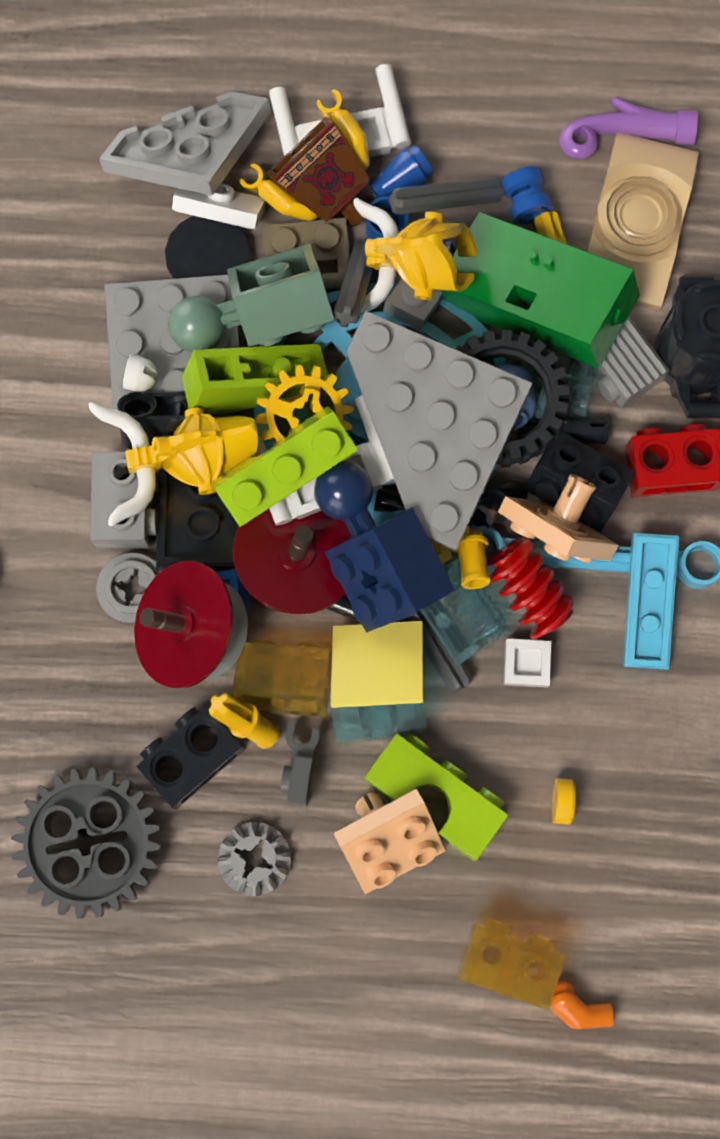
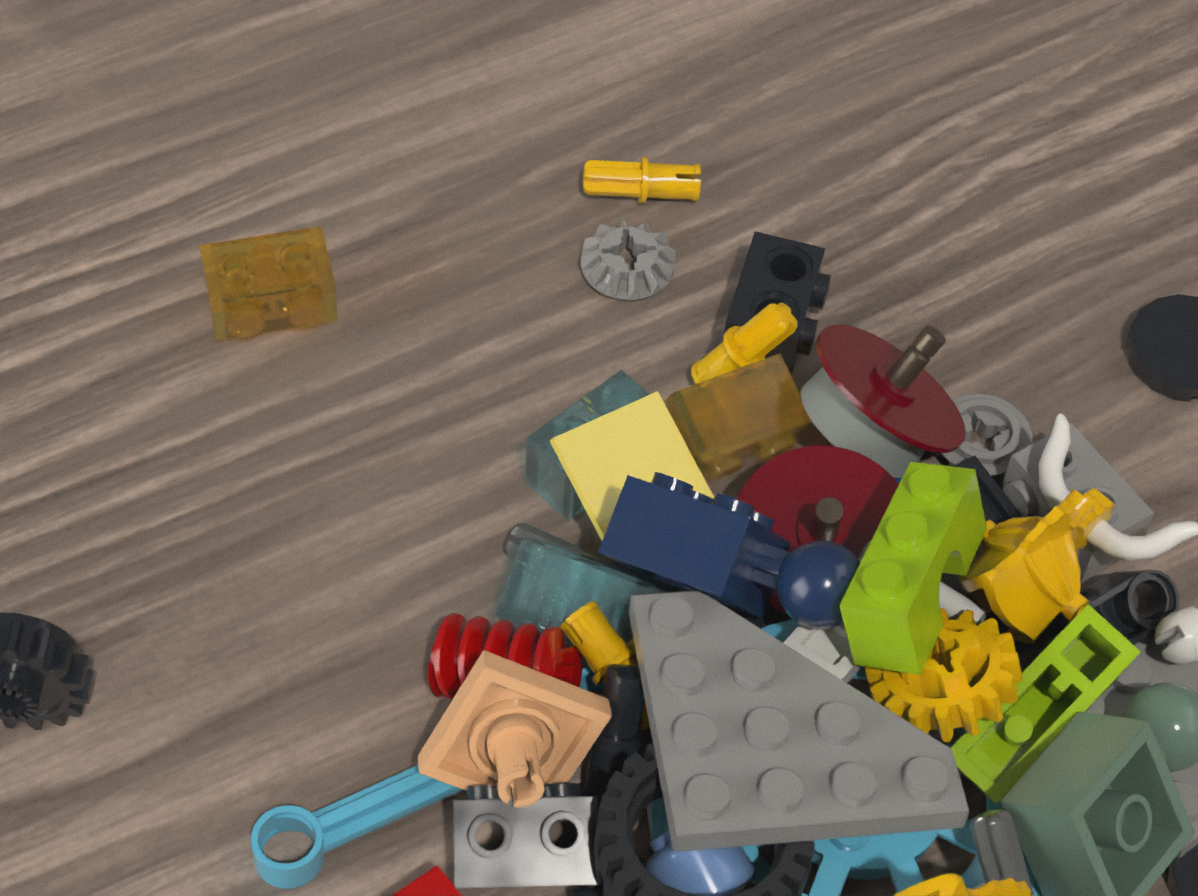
camera: 145 degrees right, 25 degrees down
dark grey gear [11,767,163,919] -> none
dark grey plate [280,724,320,806] -> none
light nougat plate [333,789,445,895] -> none
lime arch [364,733,509,861] -> none
white plate [503,639,551,688] -> none
orange arm [549,981,614,1029] -> none
yellow tile [552,778,576,825] -> none
medium azure tile [622,533,679,670] -> none
none -> yellow axle [583,157,701,204]

